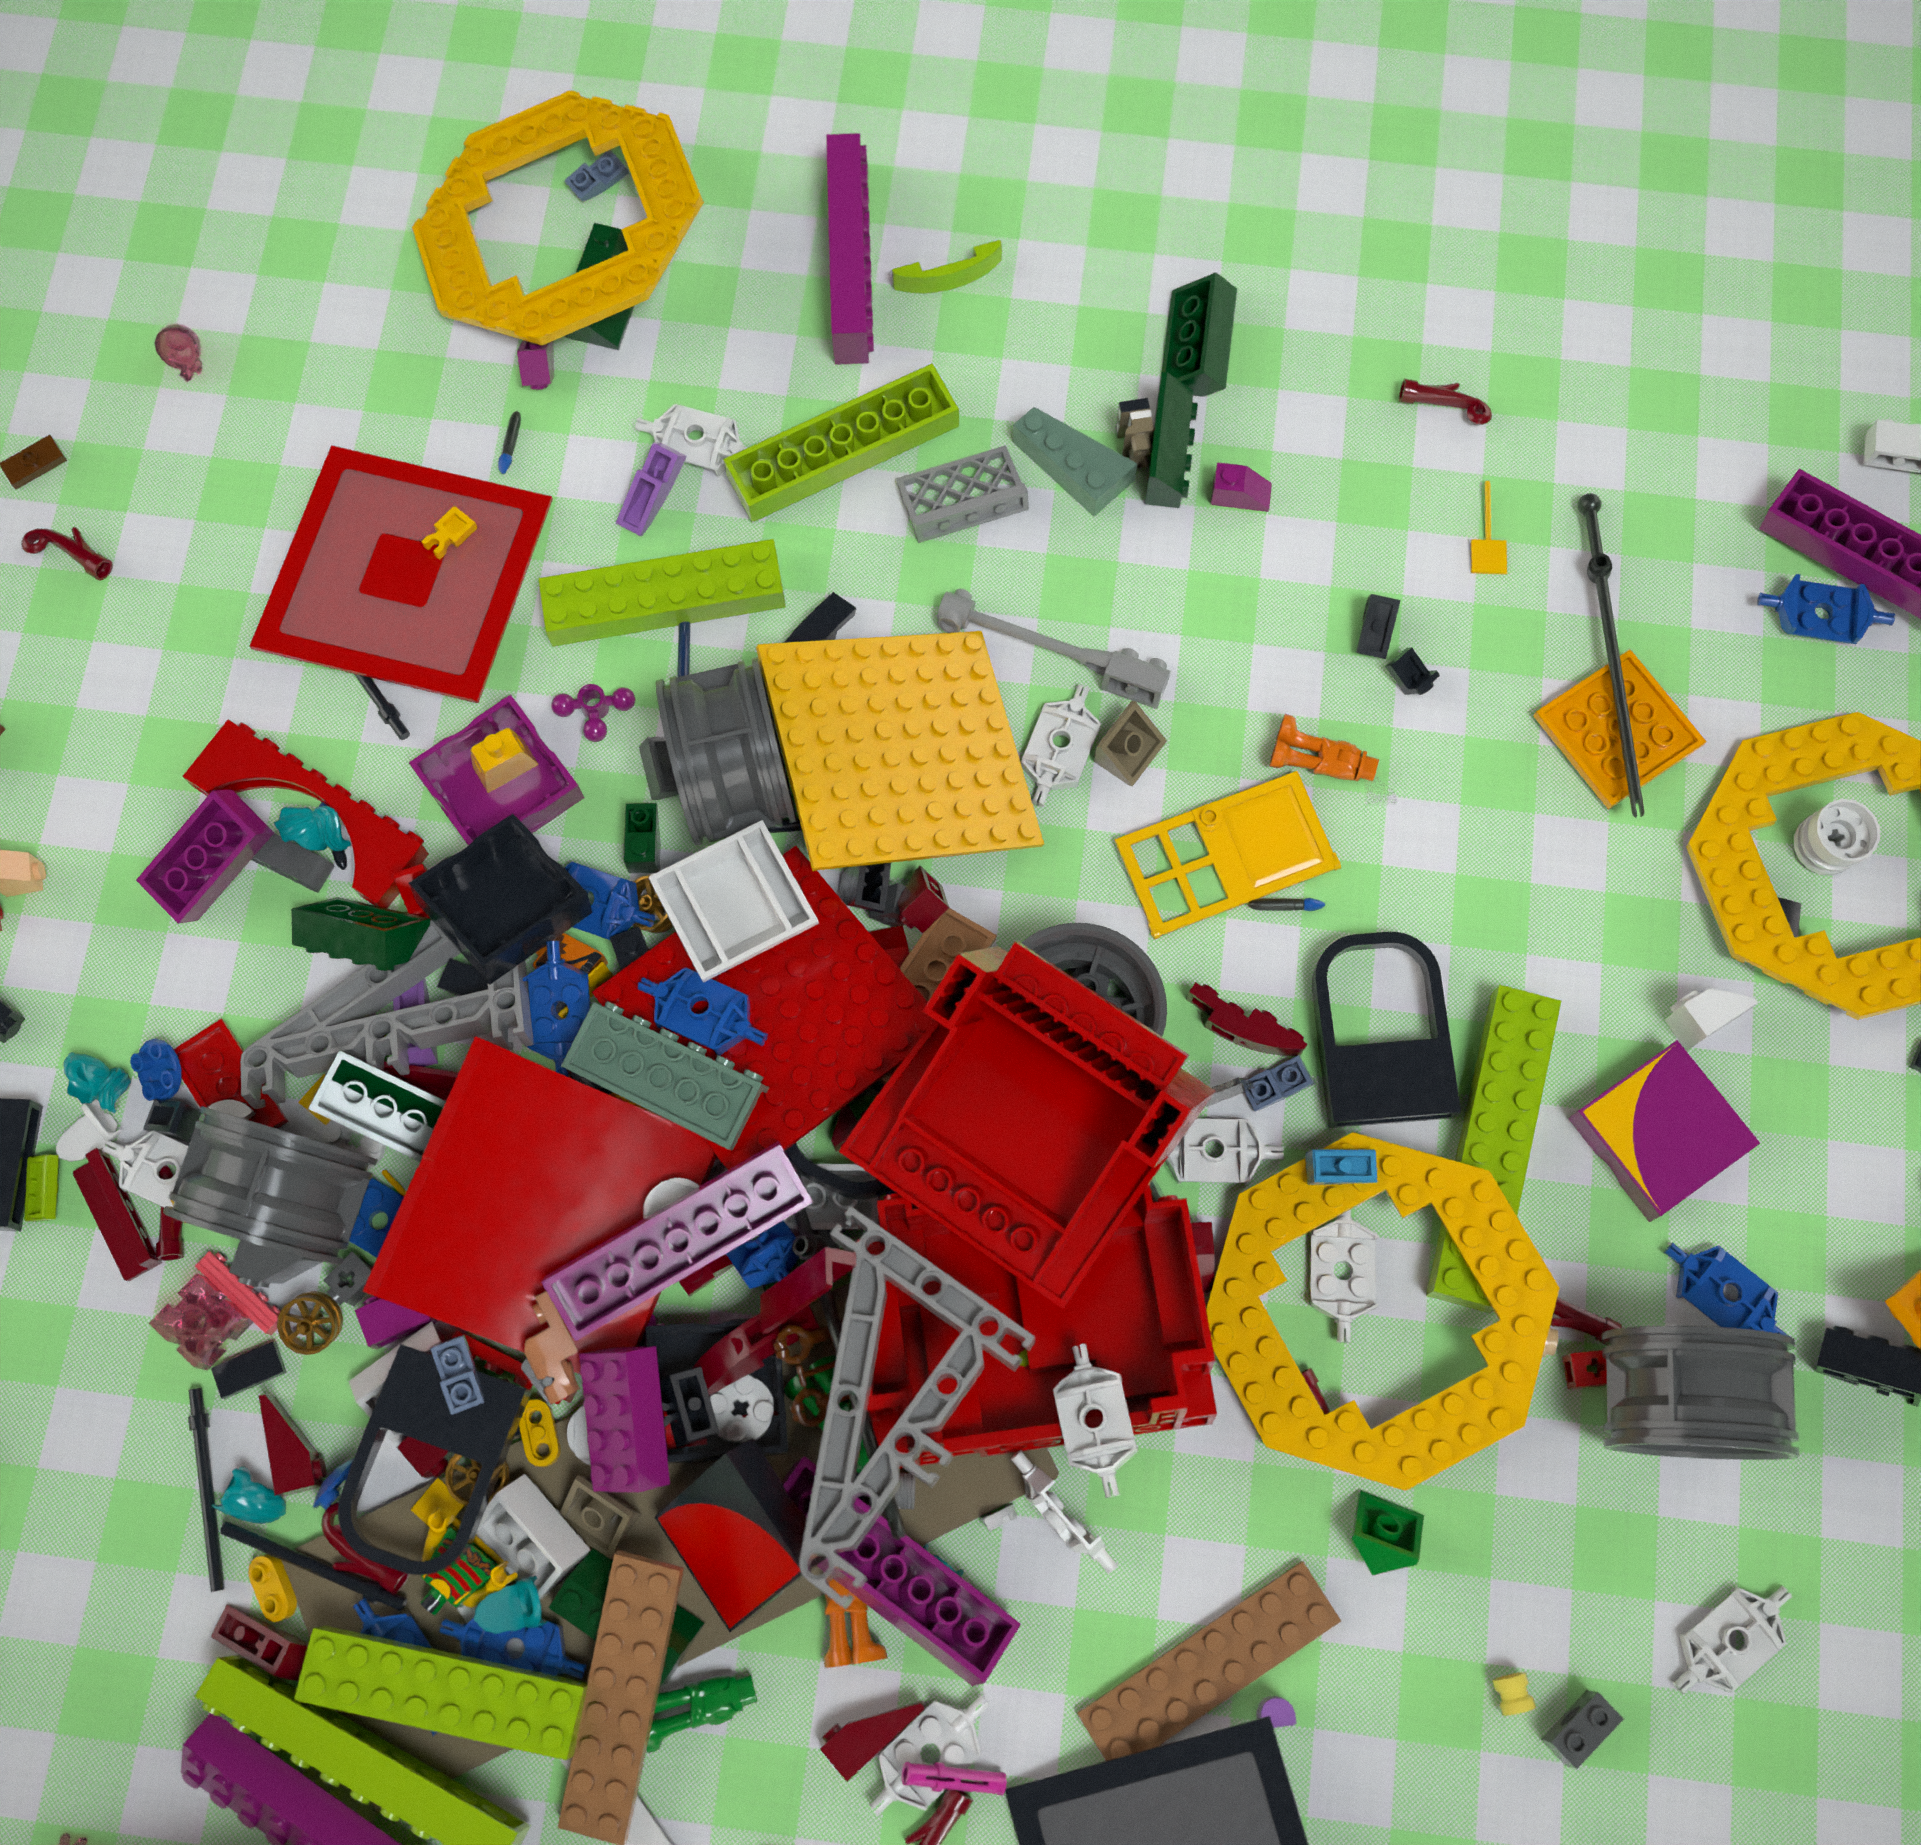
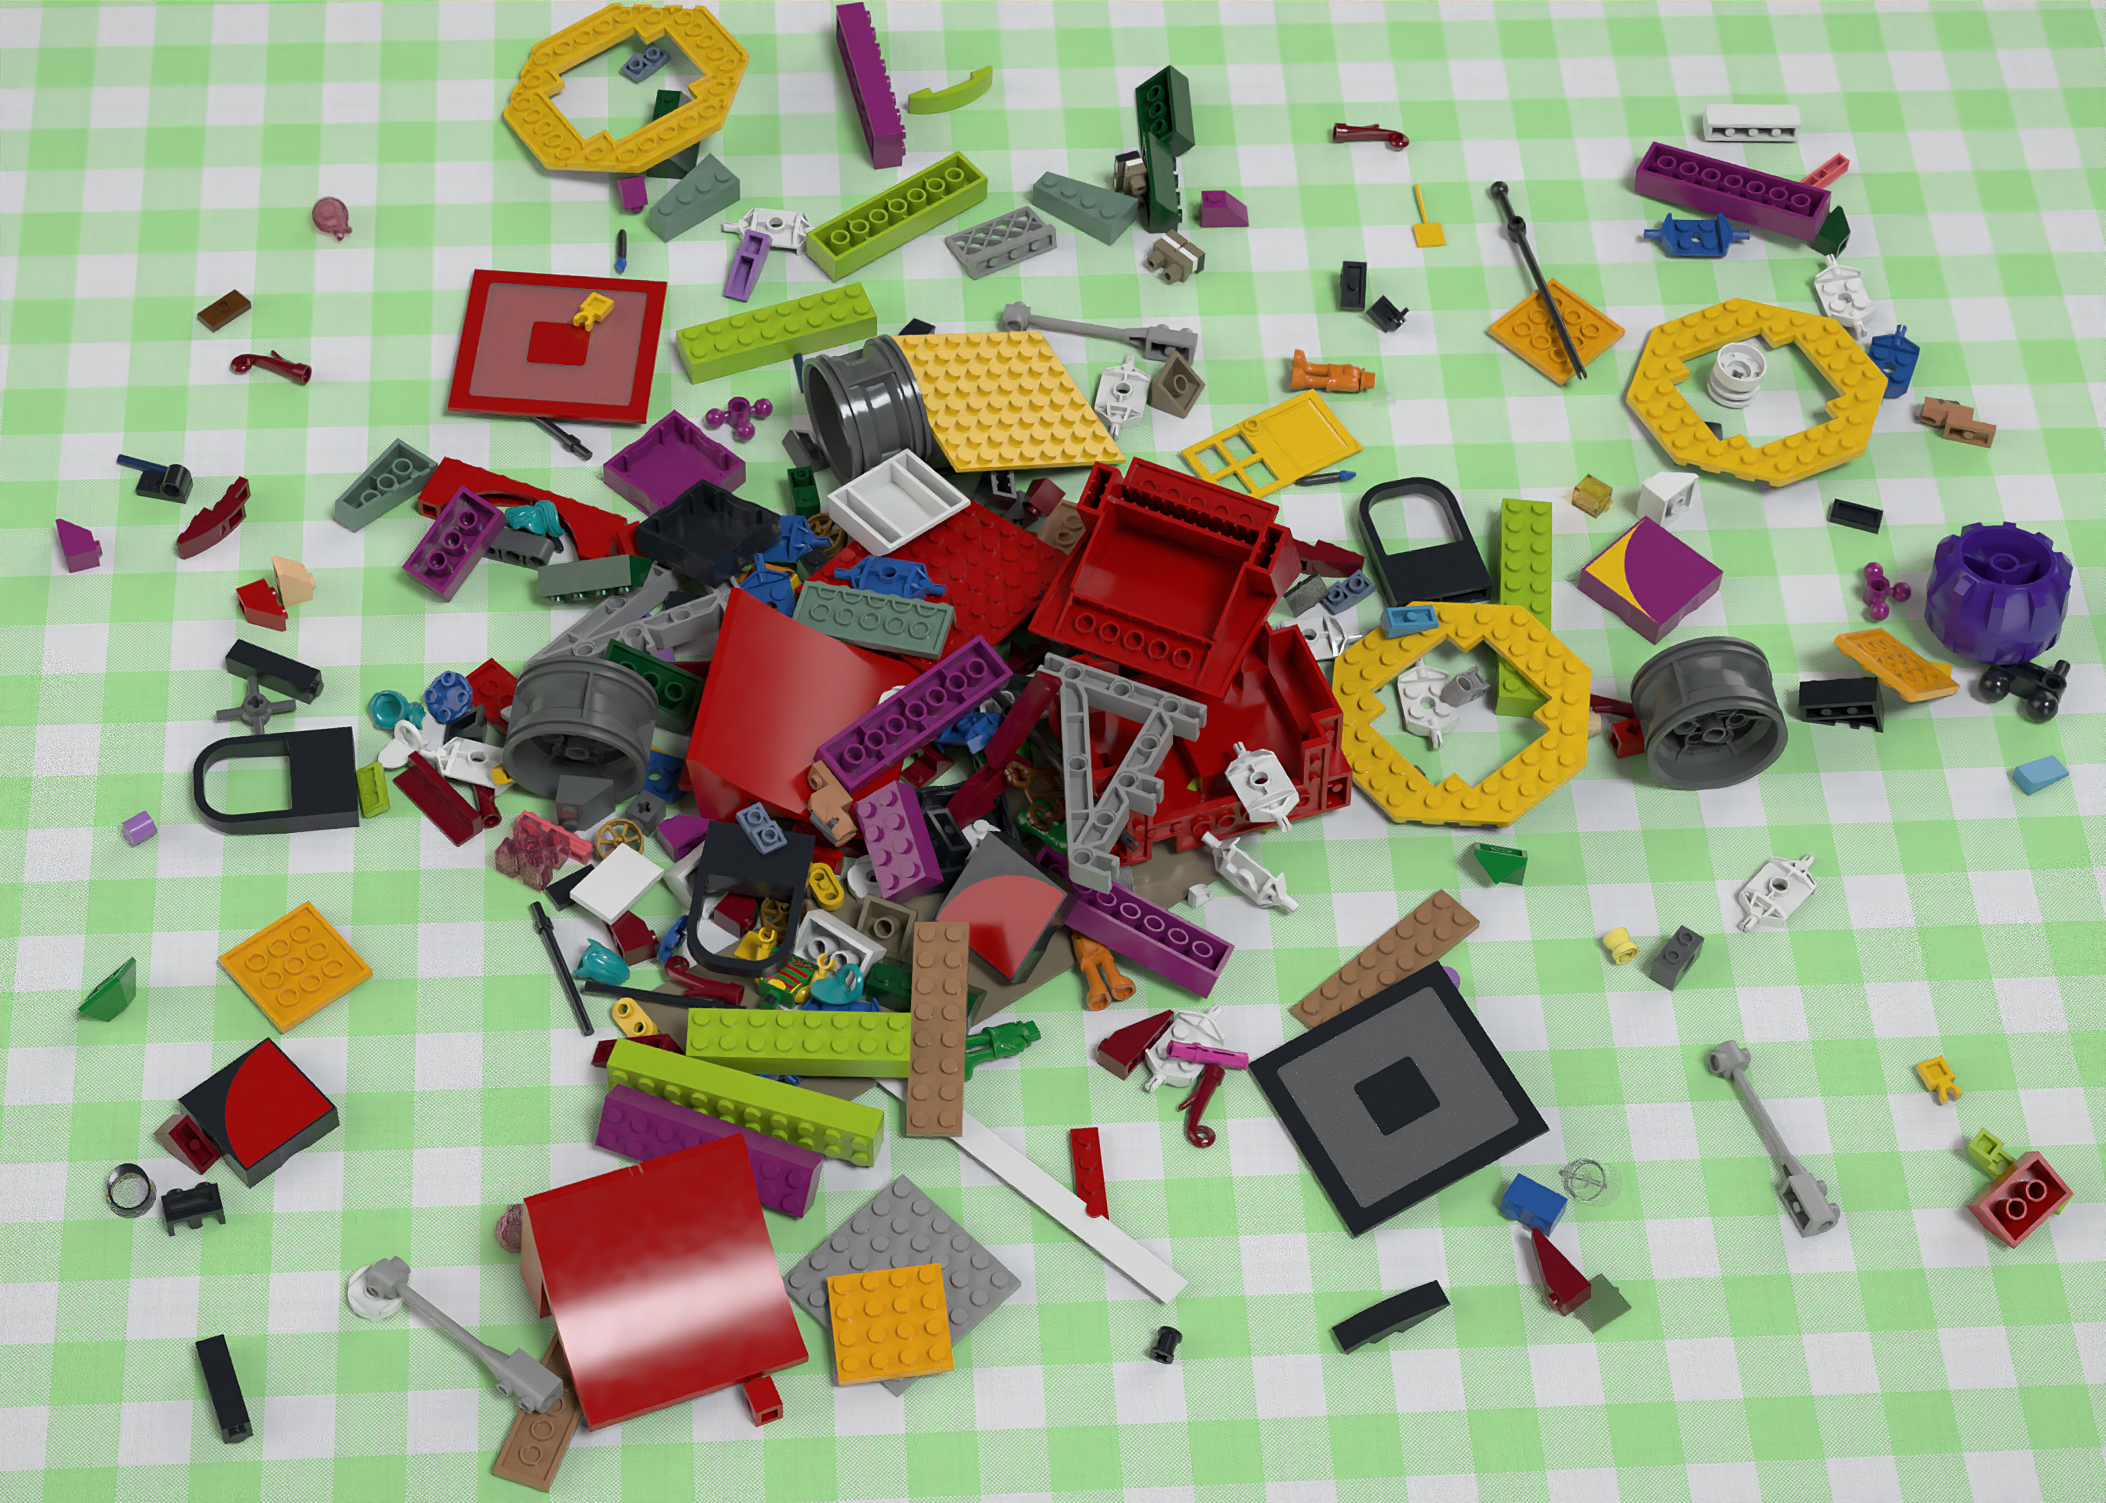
camera: 15 degrees left, 20 degrees down
yellow torso [470,728,539,793] -> none
none -> sand green wedge [335,438,438,532]
none -> white tile [570,842,664,925]
none -> sand green wedge [649,153,740,243]
none -> dark tan hips [1146,229,1205,284]
none -> light grey piece [1442,666,1491,706]
none -> clear yellow brick [1571,474,1613,519]

